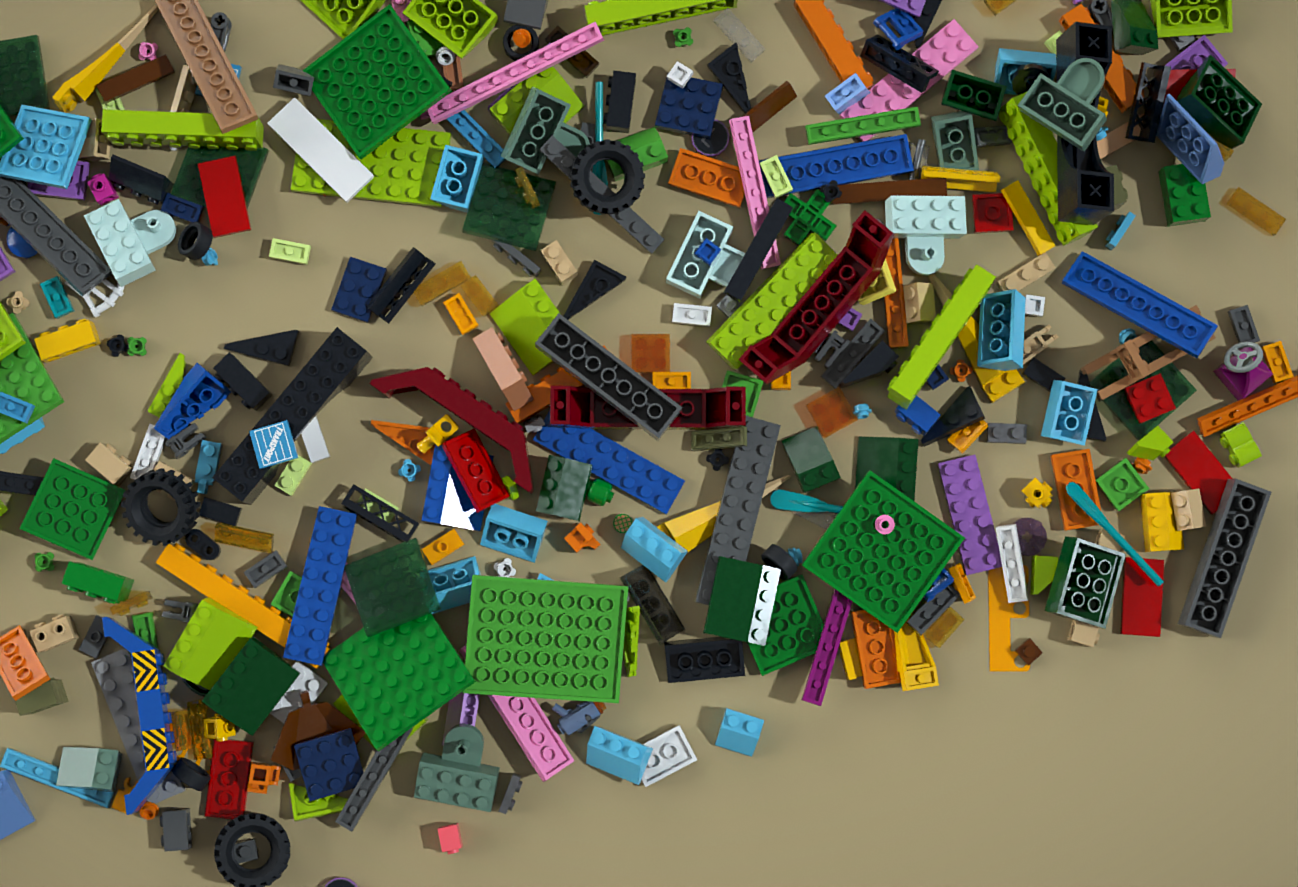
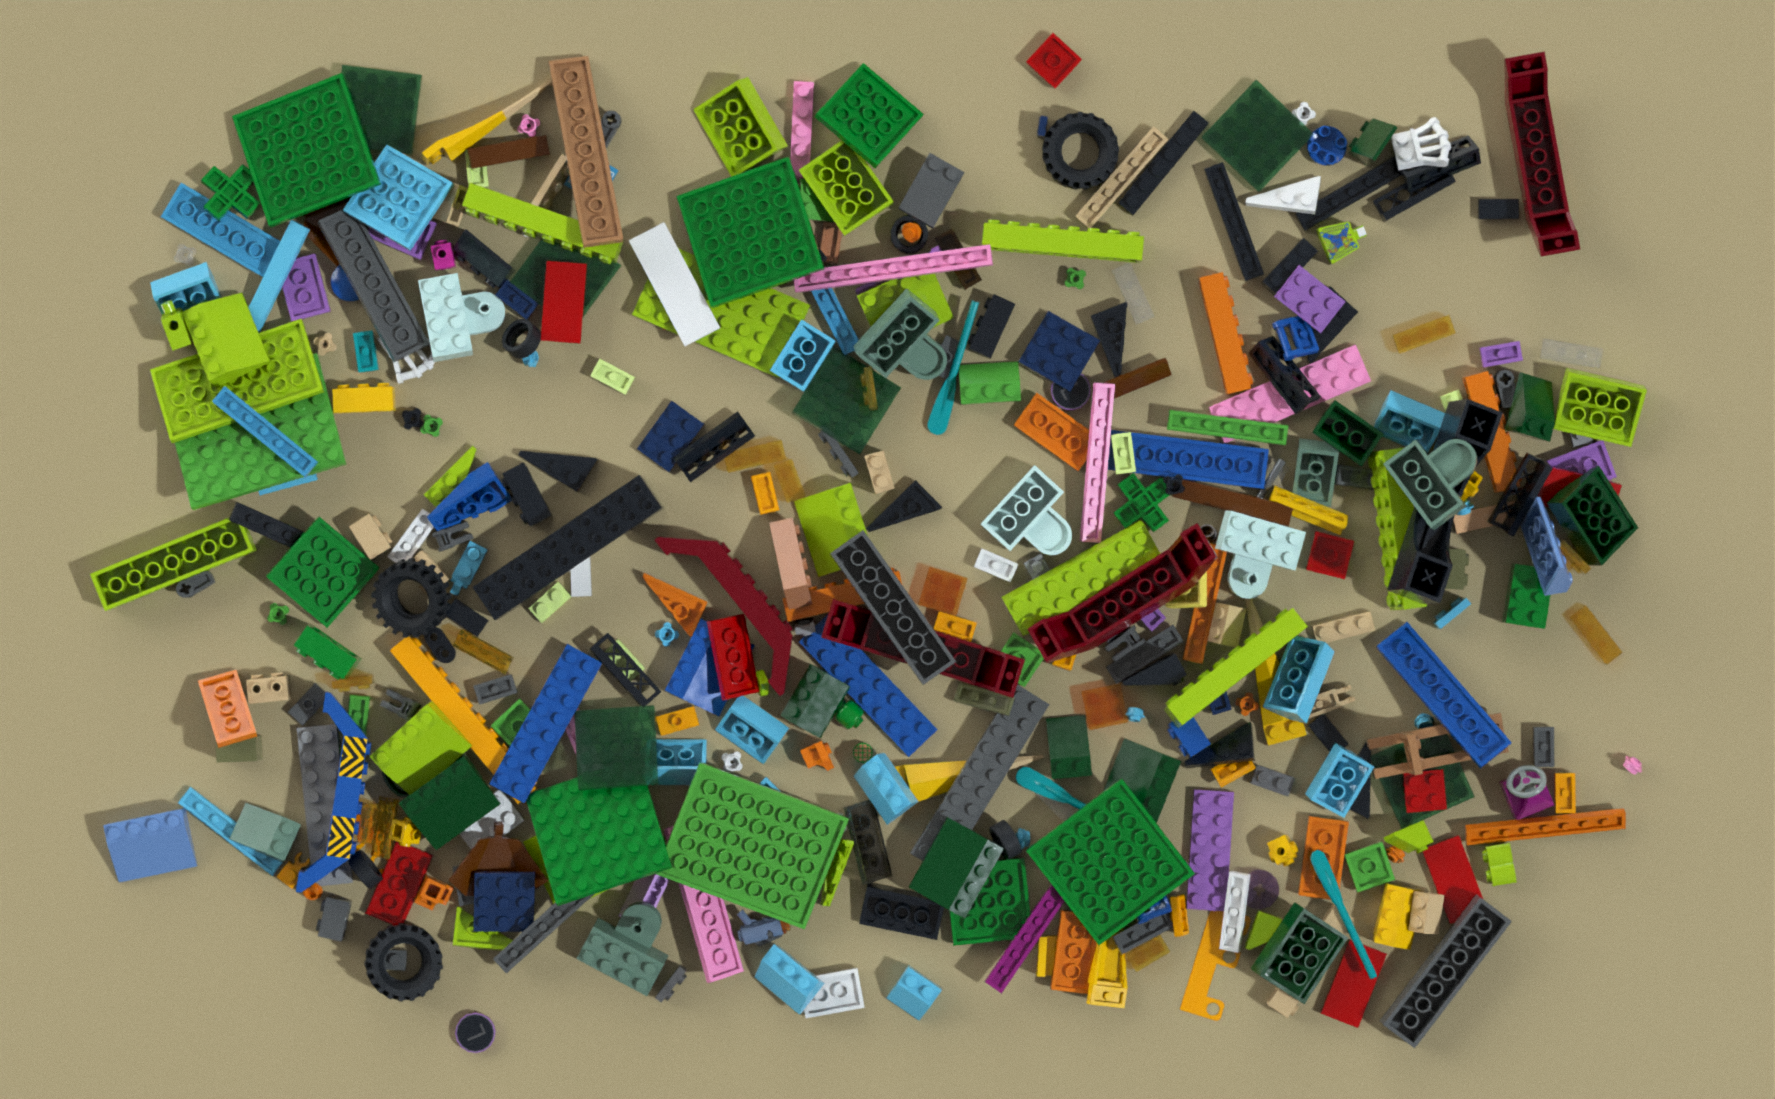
camera: 20 degrees right, 5 degrees up
dark azure tile [249,420,298,469] -> none
dark grey slope [273,64,314,96] -> none
yellow bracket [417,414,459,453] -> none
white plate [436,47,455,65] -> none
coral brick [437,823,463,854] -> none
dark grey plate [539,135,665,254] -> none
black tyre [570,139,645,215] -> none
white plate [667,61,693,89] -> none
blue tile [694,238,721,266] -> none
black plate [706,449,729,471] -> none
black tile [723,198,793,303] -> none
light blue panel [825,73,871,115] -> none
bright pink plate [875,515,895,534] -> none
yellow tile [1001,180,1055,256] -> none
black plate [1012,64,1050,95] -> none
reddish brown plate [1014,638,1043,666] -> none
white plate [1025,295,1045,317] -> none

